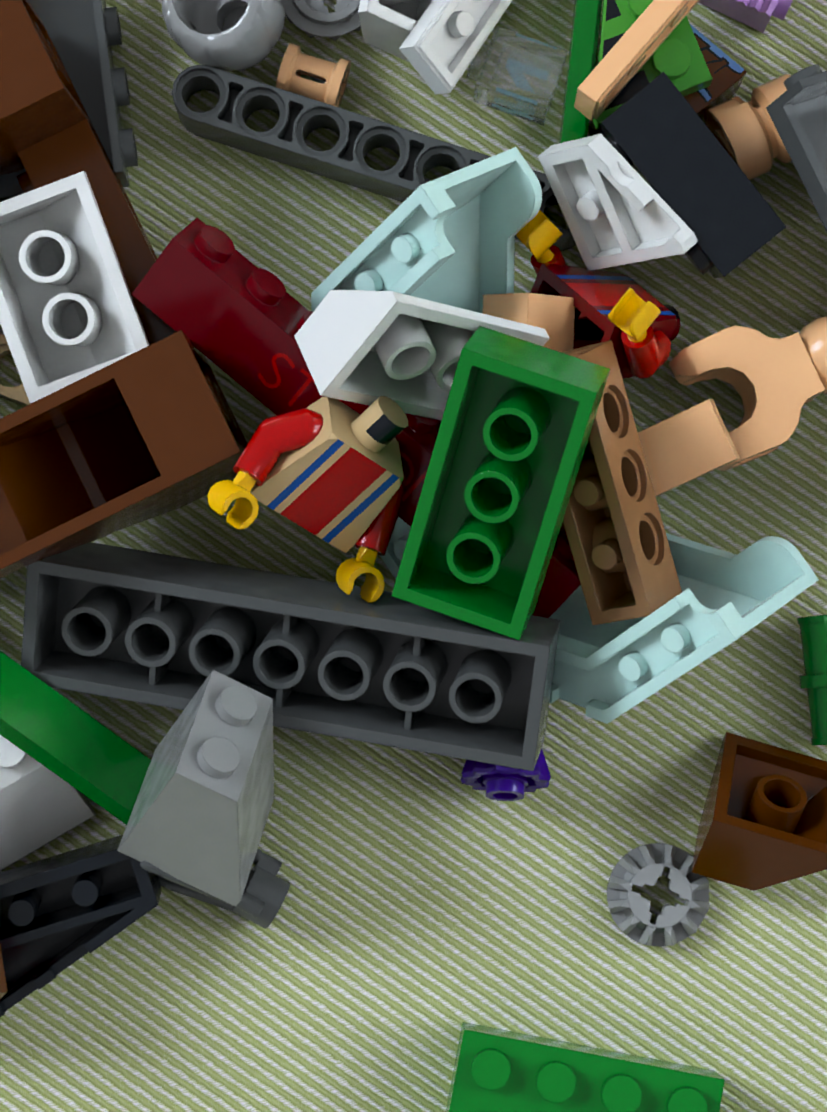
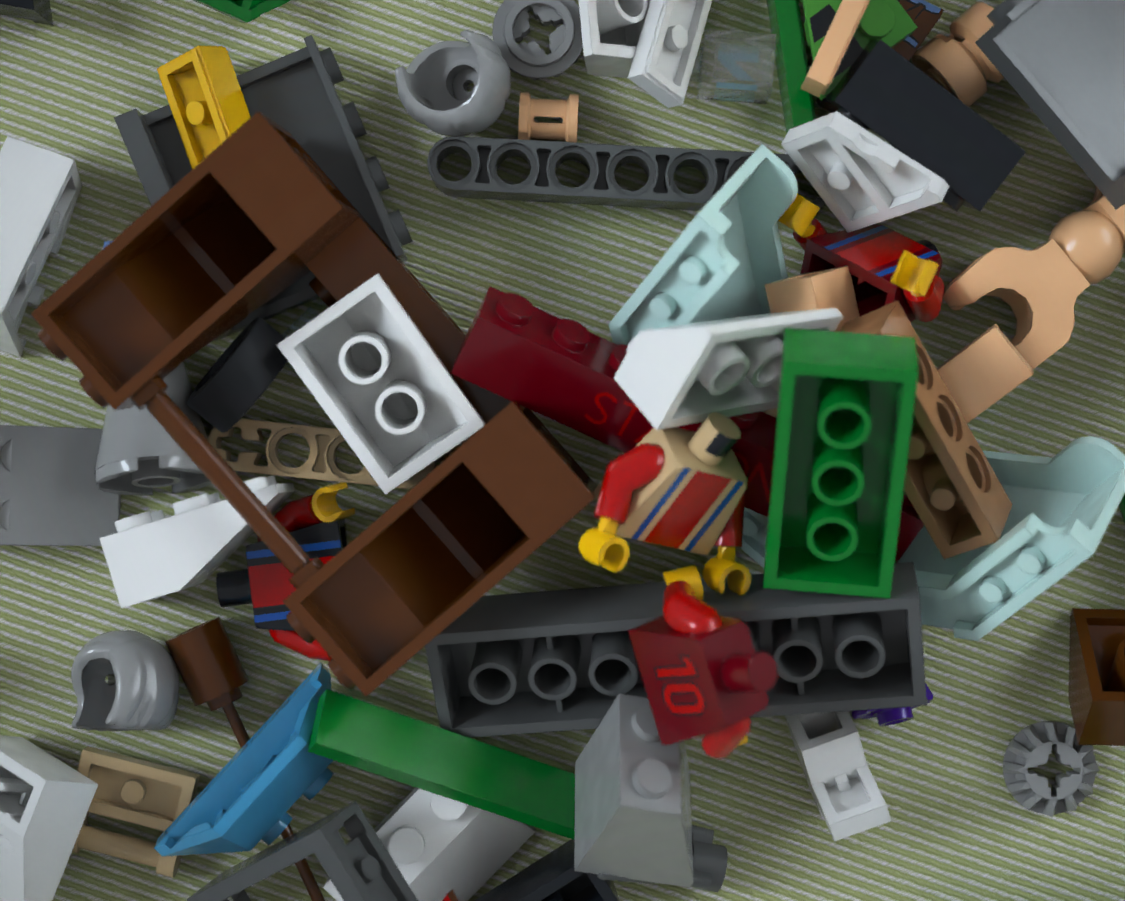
camera: 15 degrees left, 5 degrees up
none -> dark red torso [628,565,778,759]
none -> white brick [785,711,891,842]

